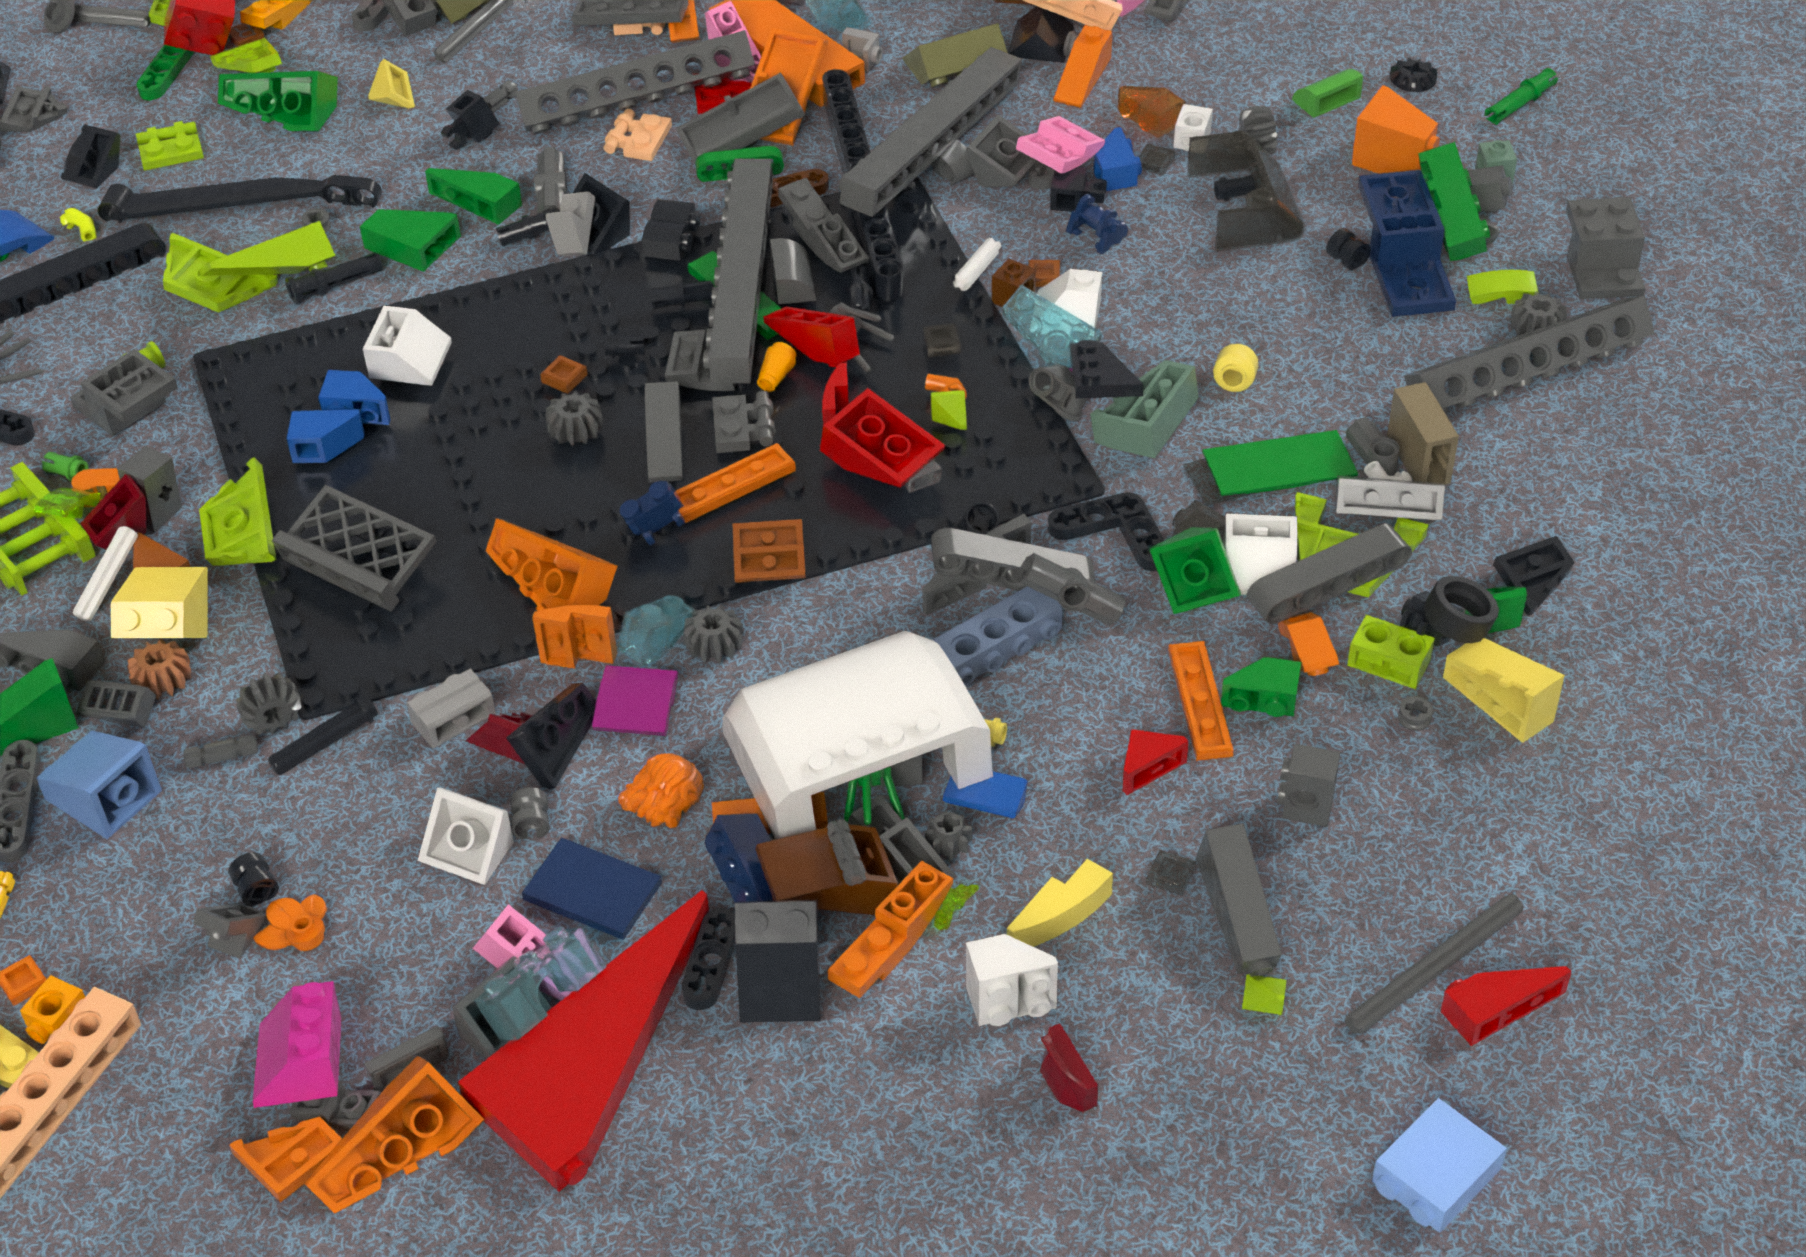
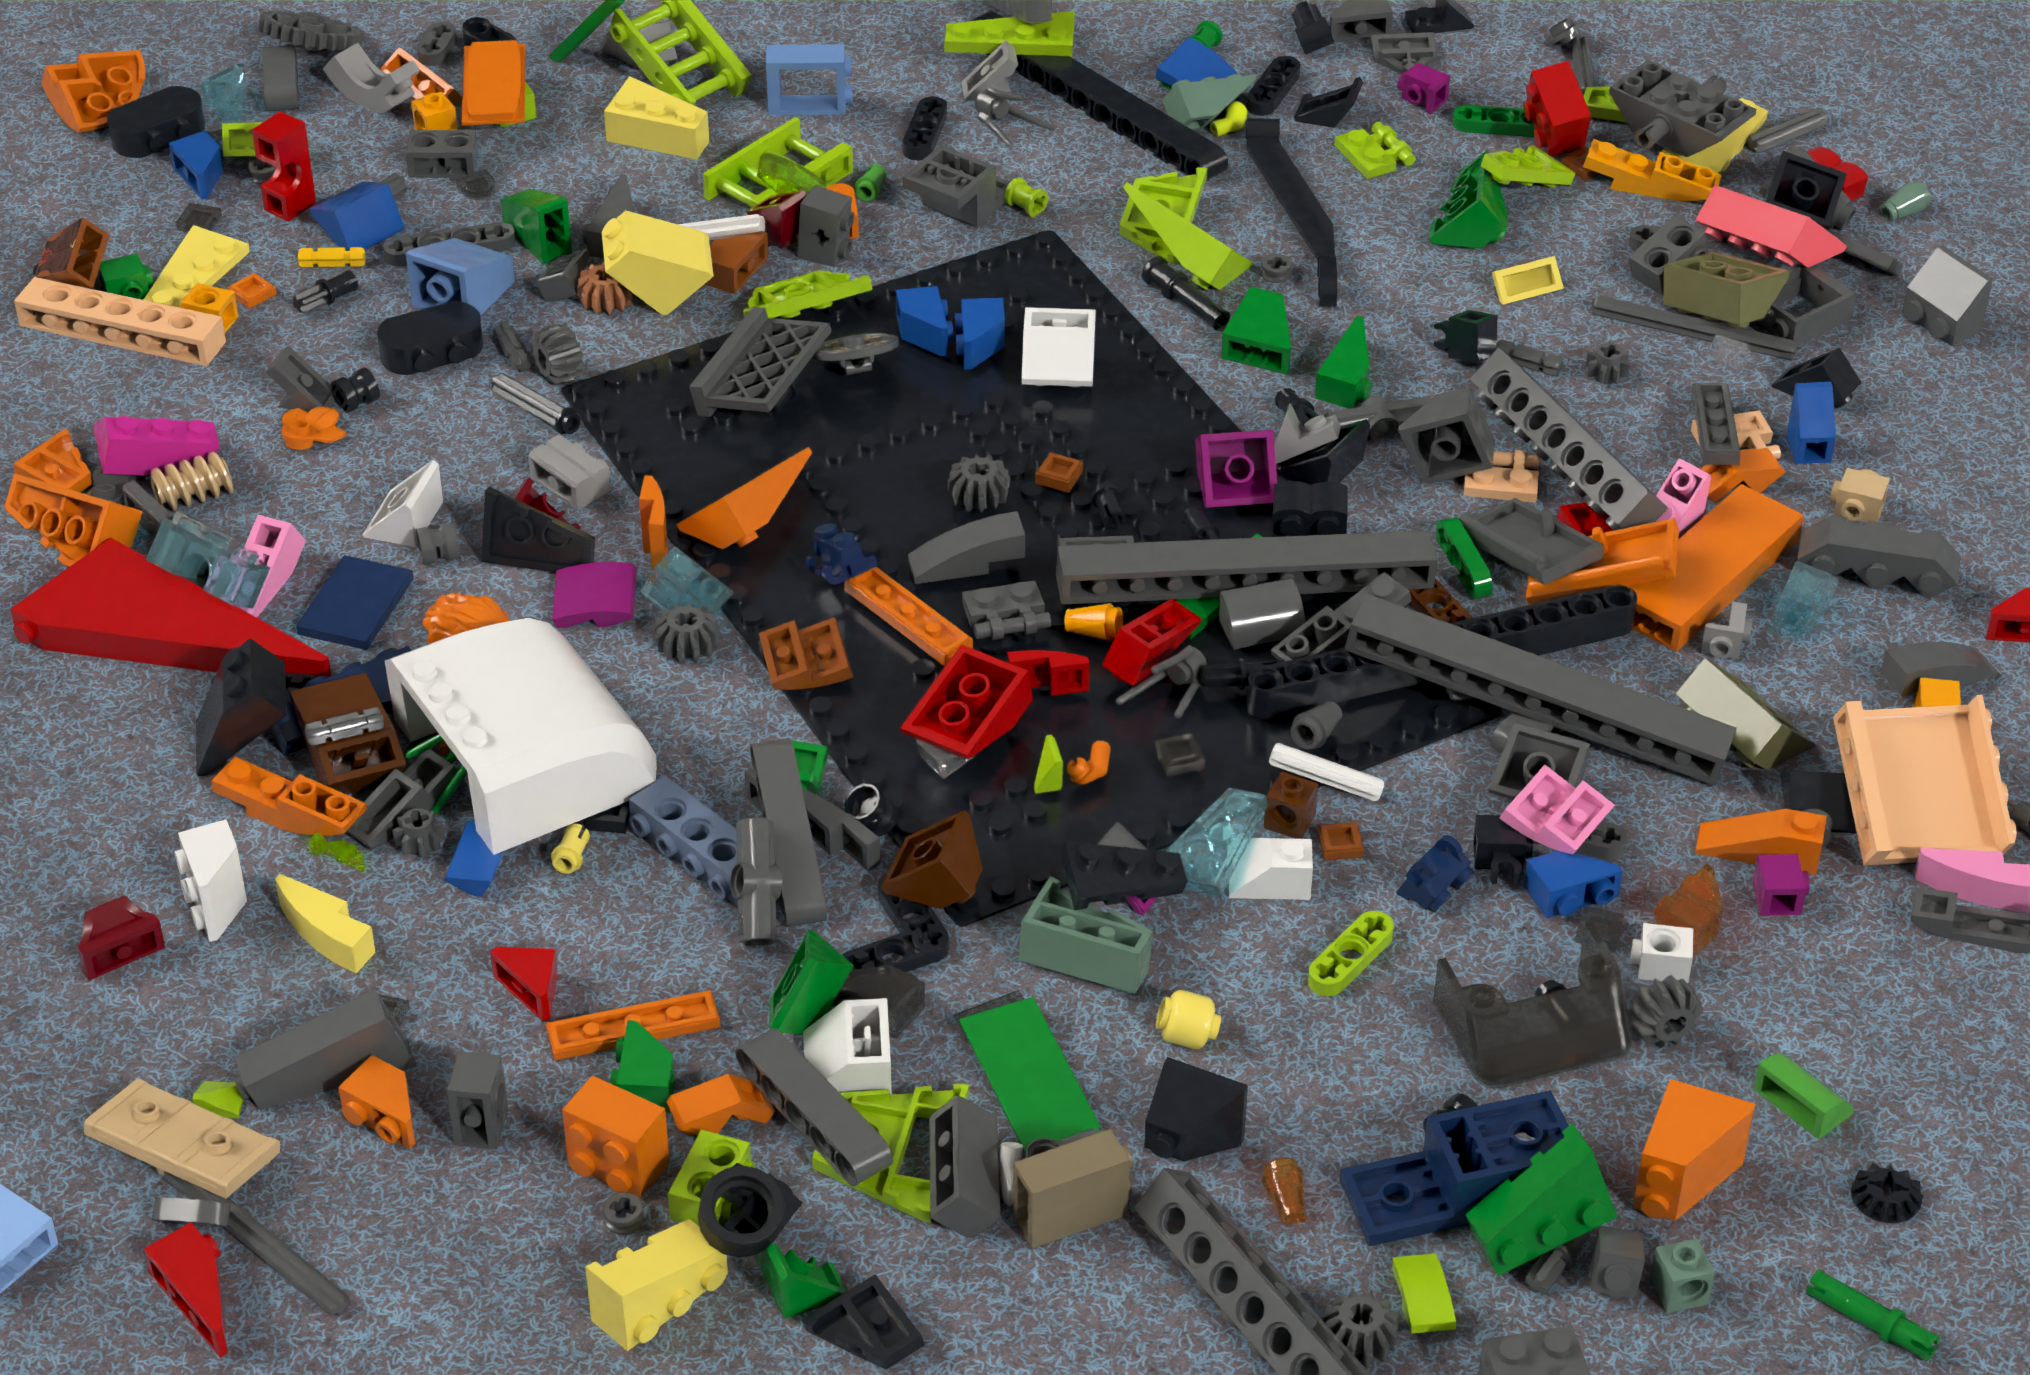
camera: 80 degrees right, 5 degrees down
none -> tan container [84,1078,280,1199]
none -> tan piece [151,452,234,511]
none -> beam [152,1197,231,1227]
none -> black axle [292,270,358,313]
none -> orange slope [338,1055,415,1149]
none -> black brick [377,301,483,375]
none -> orange brick [562,1075,670,1198]
none -> green bracket [792,740,829,794]
none -> dark grey shield [812,333,899,375]
none -> reddish brown slope [881,810,983,909]
none -> black slope [1144,1057,1248,1162]
none -> sand green slope [1162,73,1257,131]
none -> magenta slope [1195,430,1277,508]
none -> black beam [1246,56,1301,116]
none -> clear orange cone [1261,1157,1307,1225]
none -> dark grey cone [1291,701,1342,749]
none -> lime beam [1308,911,1394,996]
none -> magenta brick [1397,62,1450,115]
none -> dark grey slope [1398,386,1495,483]
none -> dark grey gear [1586,343,1630,384]
none -> magenta brick [1753,854,1810,916]

